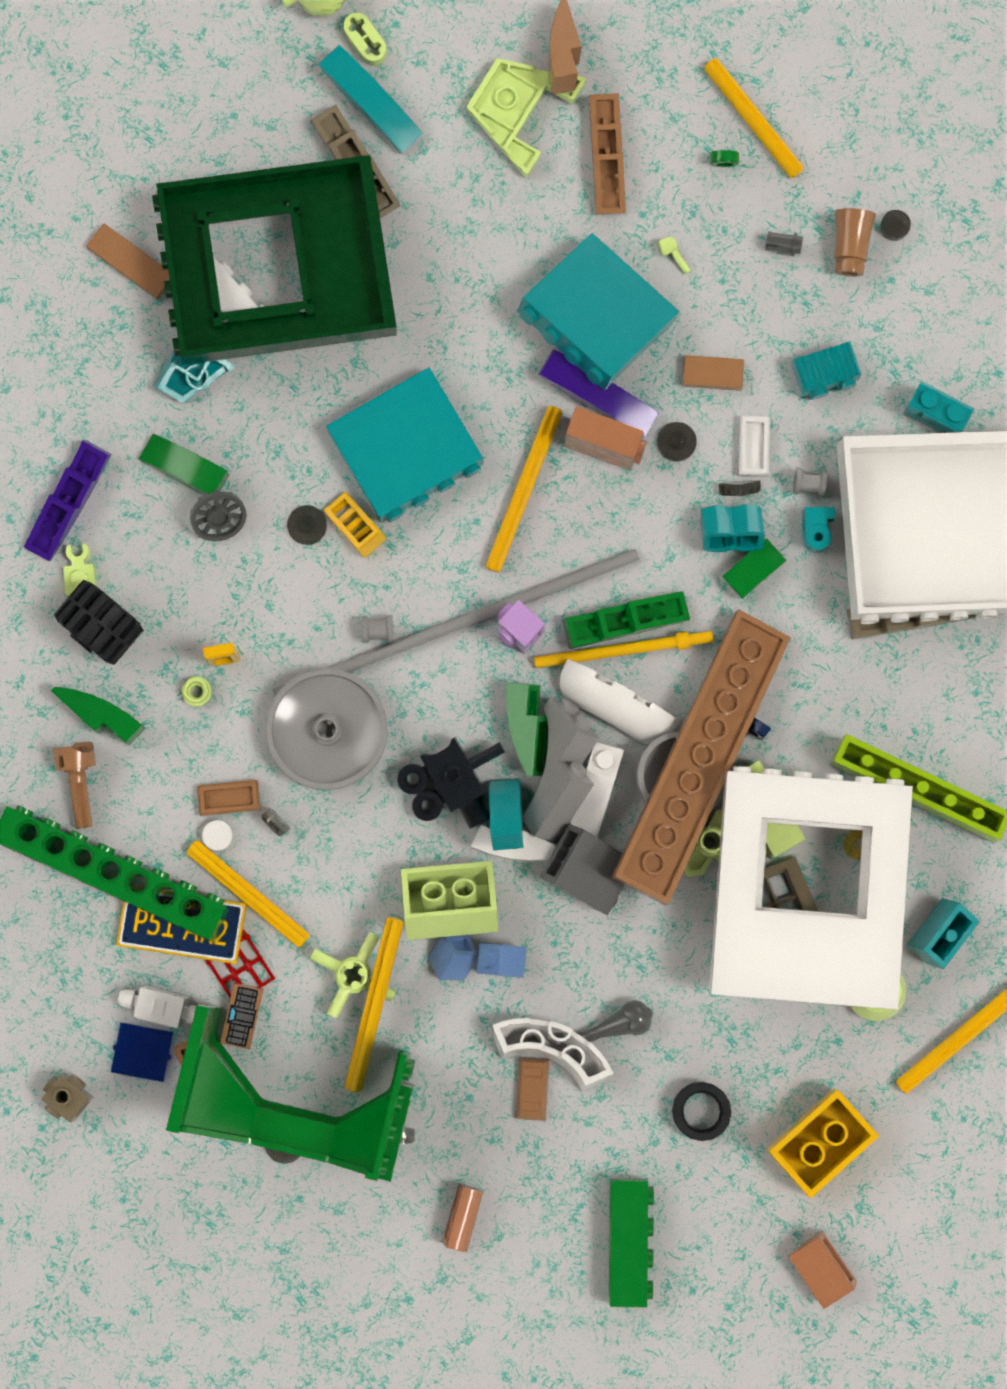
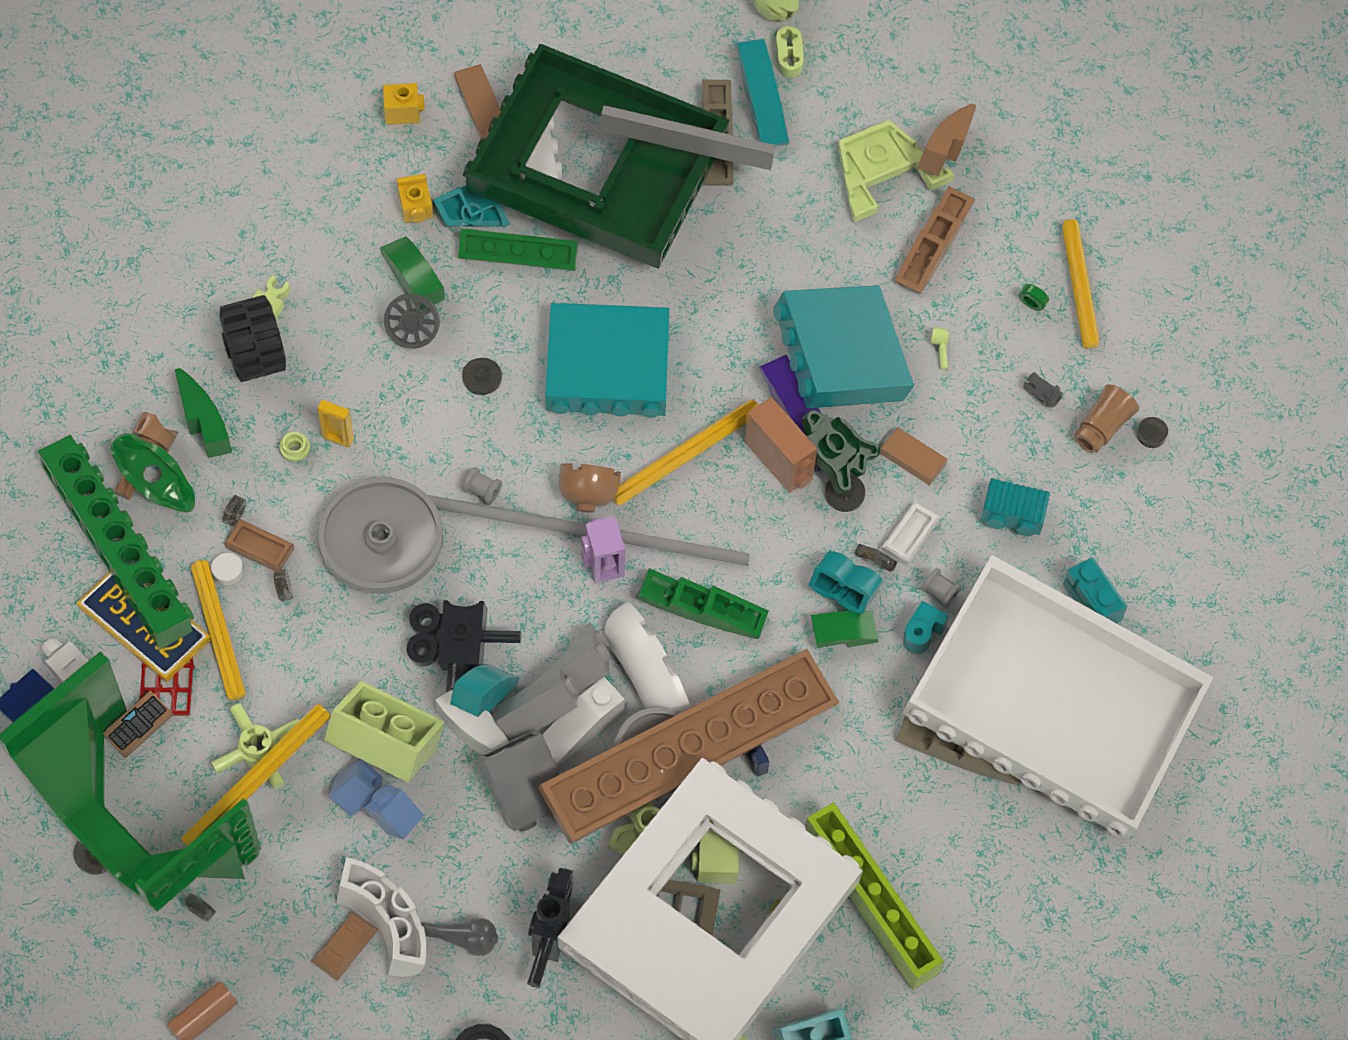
camera: 30 degrees right, 20 degrees down
dark purple slope [24,440,112,561] -> none
yellow slope [323,491,386,558] -> none
slope [506,683,548,776] -> none
yellow bar [534,630,714,668] -> none
none -> green piece [110,433,195,513]
none -> clear smoke tile [222,495,247,527]
none -> yellow brick [383,83,425,125]
none -> yellow brick [397,173,433,223]
none -> green hinge [458,228,579,271]
none -> black piece [527,867,574,988]
none -> medium nougat cylinder [559,463,621,513]
none -> light grey tile [600,106,775,171]
none -> dark green tile [802,410,880,495]

